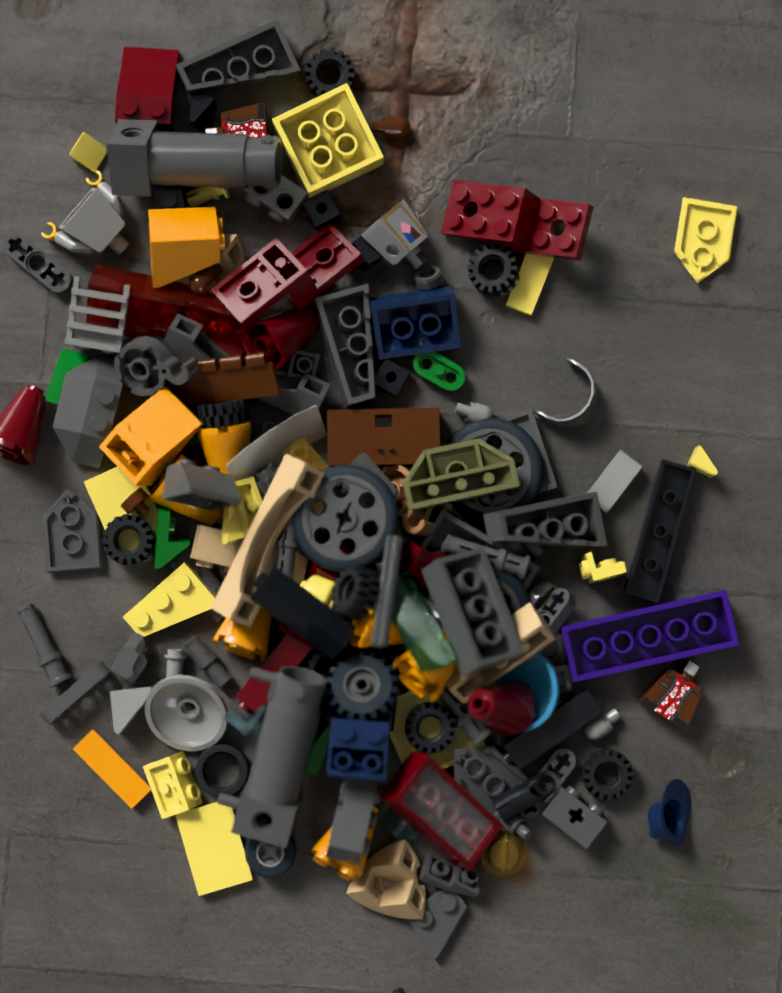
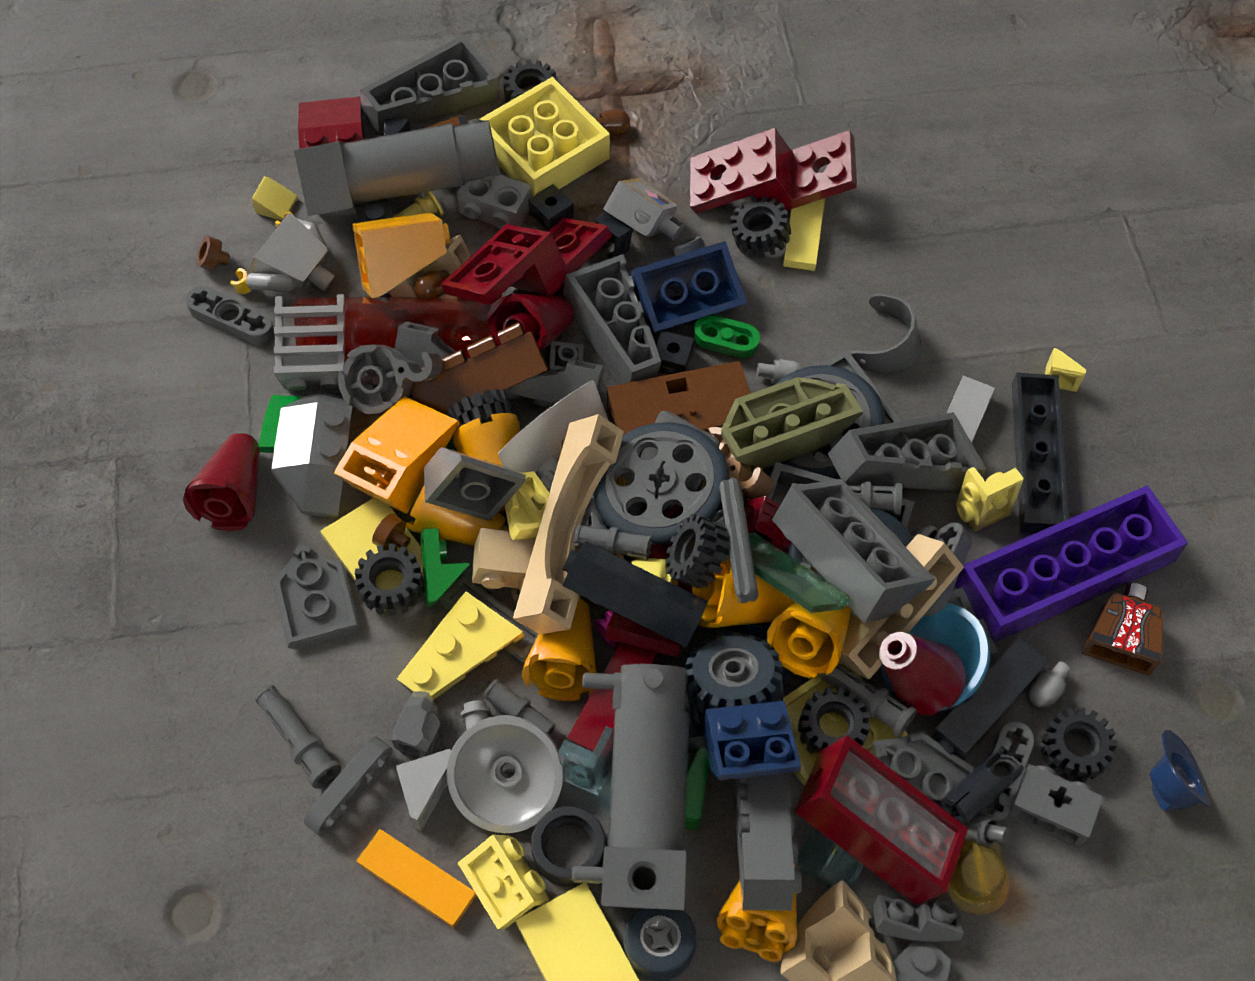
camera: 10 degrees left, 25 degrees down
light yellow tile [674,197,738,283] -> none
none -> reddish brown tile [196,235,230,271]
none -> dark grey pin [574,524,652,560]

